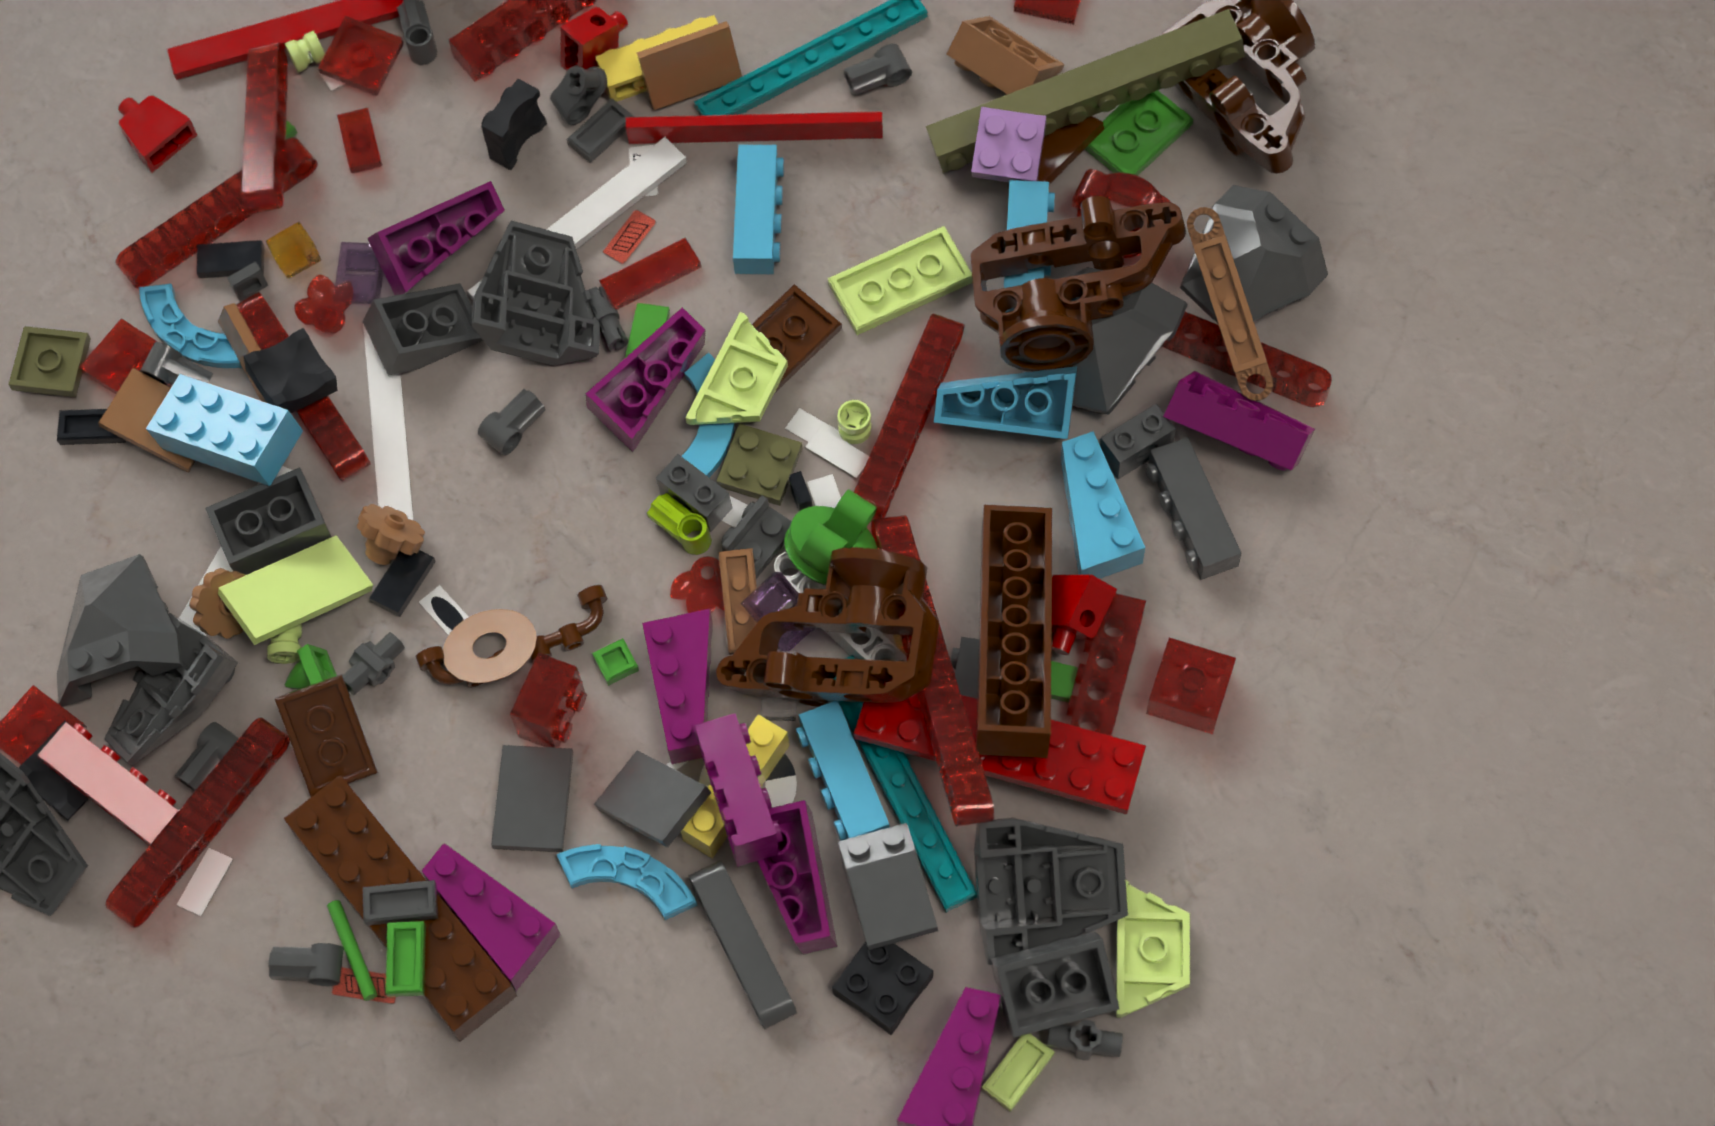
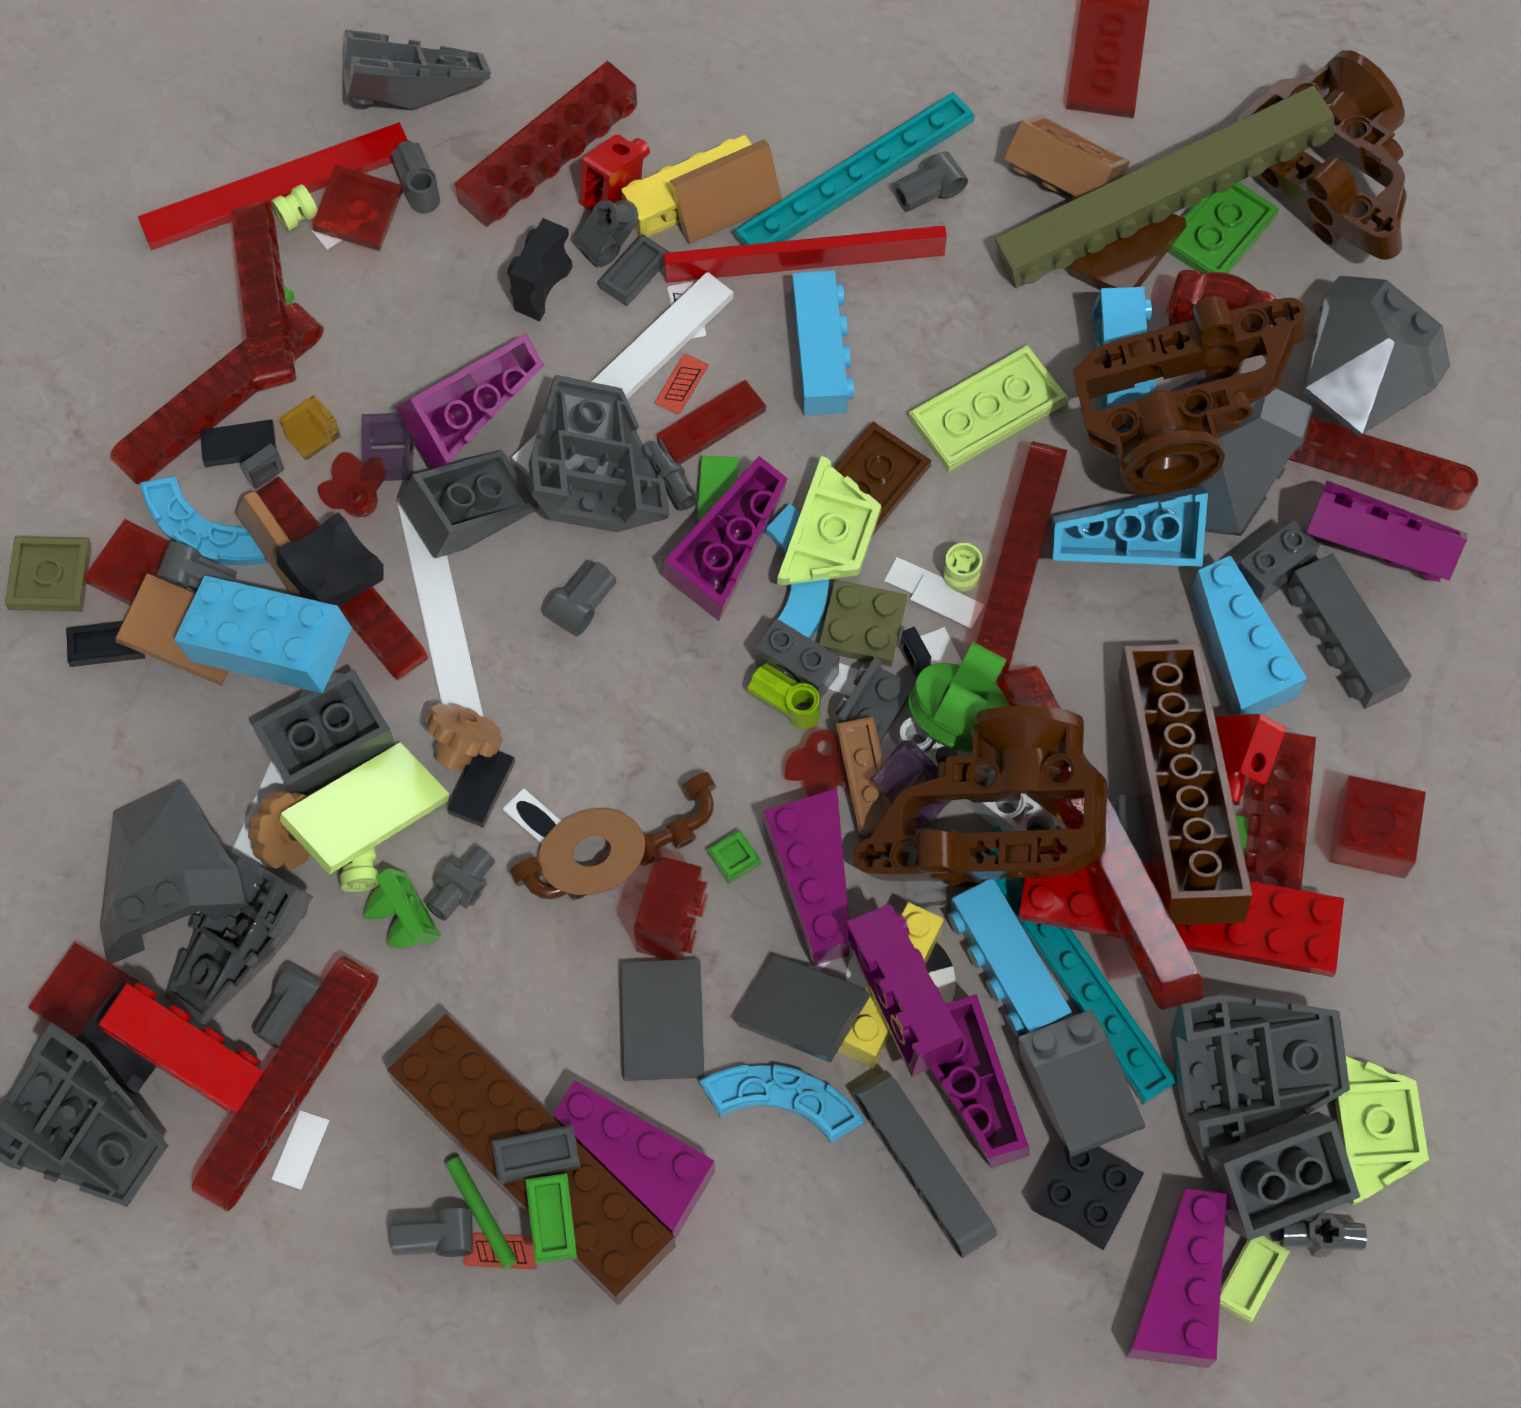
camera: 10 degrees left, 0 degrees up
red torso [118,95,198,173] -> none
reddish brown tile [275,674,378,797] -> none
clear red plate [337,107,383,174] -> none
lavender brick [971,107,1046,182] -> none
medium nougat plate [1187,207,1273,401] -> none

